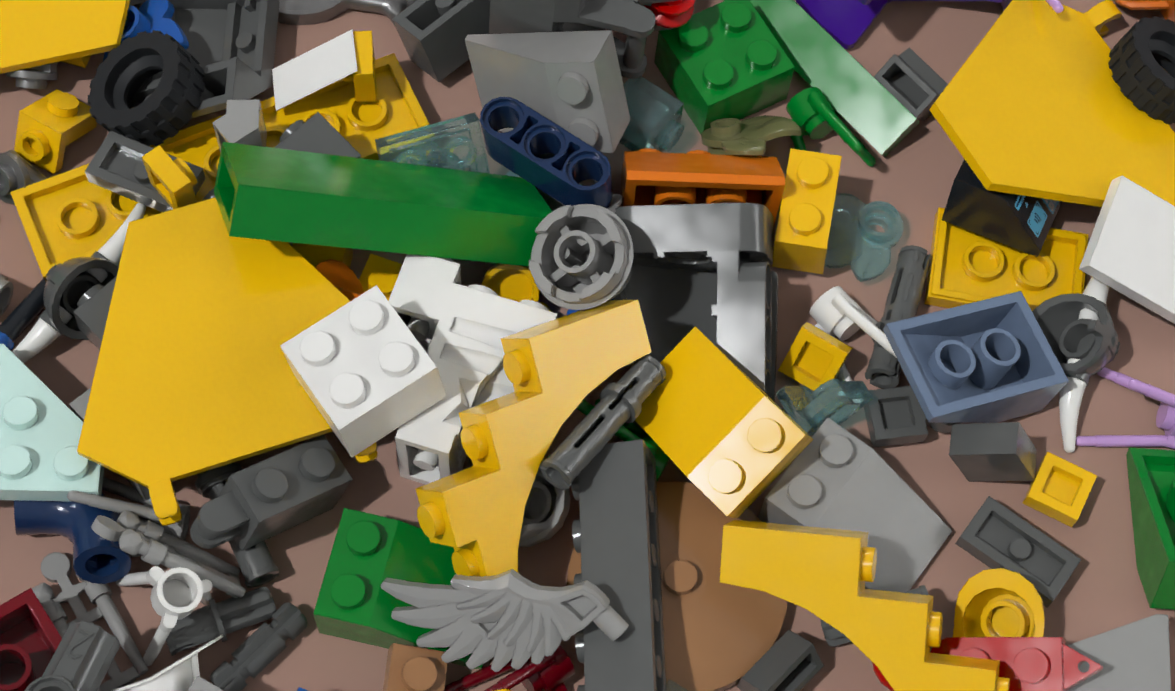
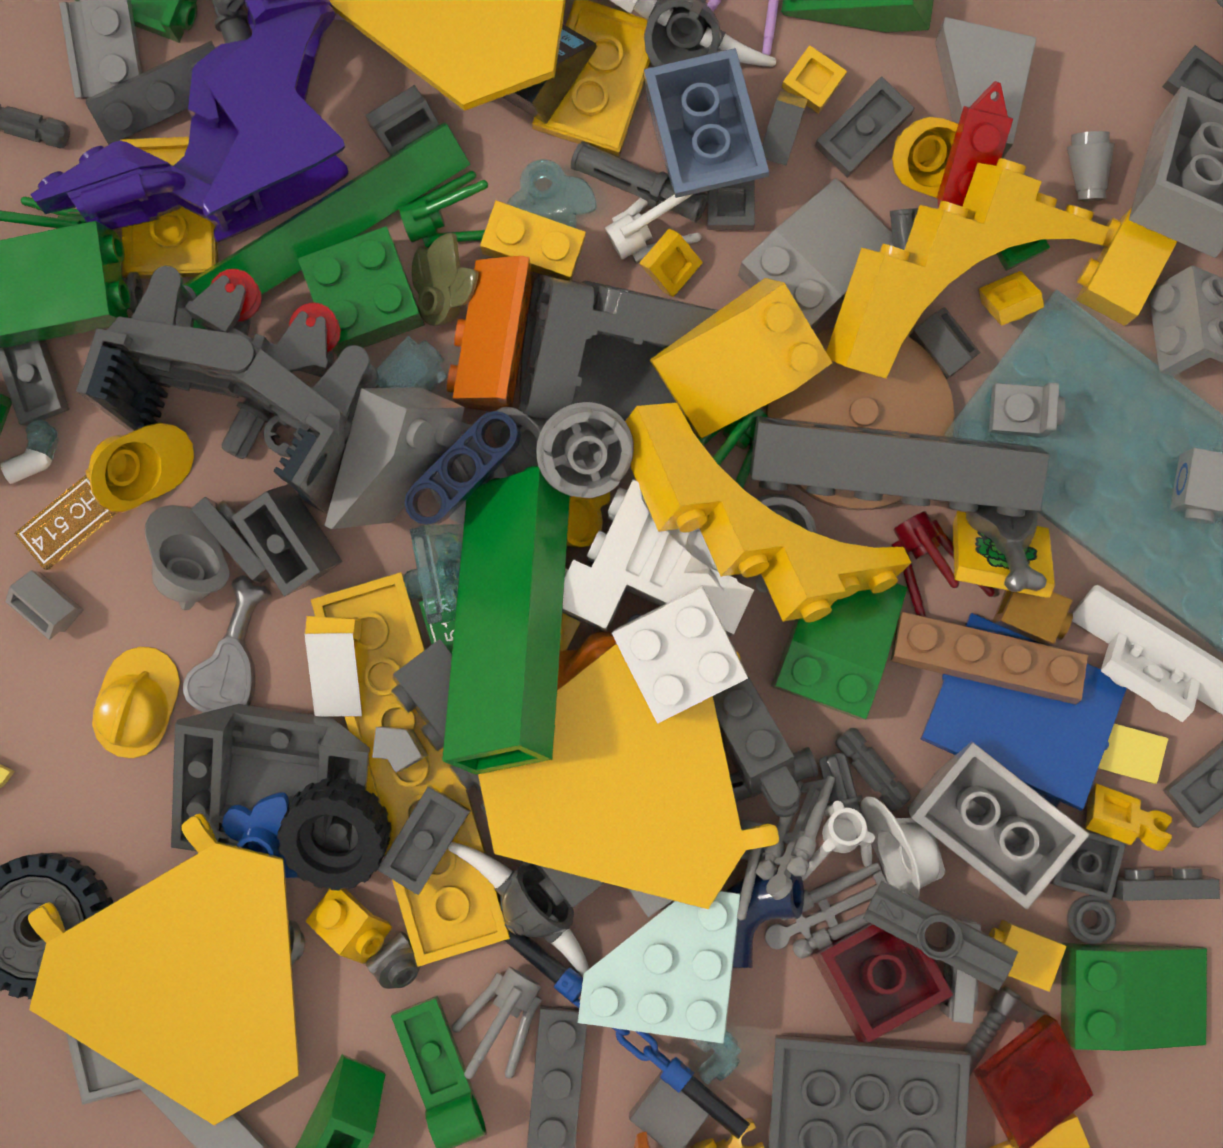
camera: 75 degrees left, 20 degrees up
yellow plate [142,145,198,209] -> none
light grey animal [381,569,629,672] -> none
dark grey pin [540,355,666,490] -> none
clear light blue bracket [776,378,874,436] -> none

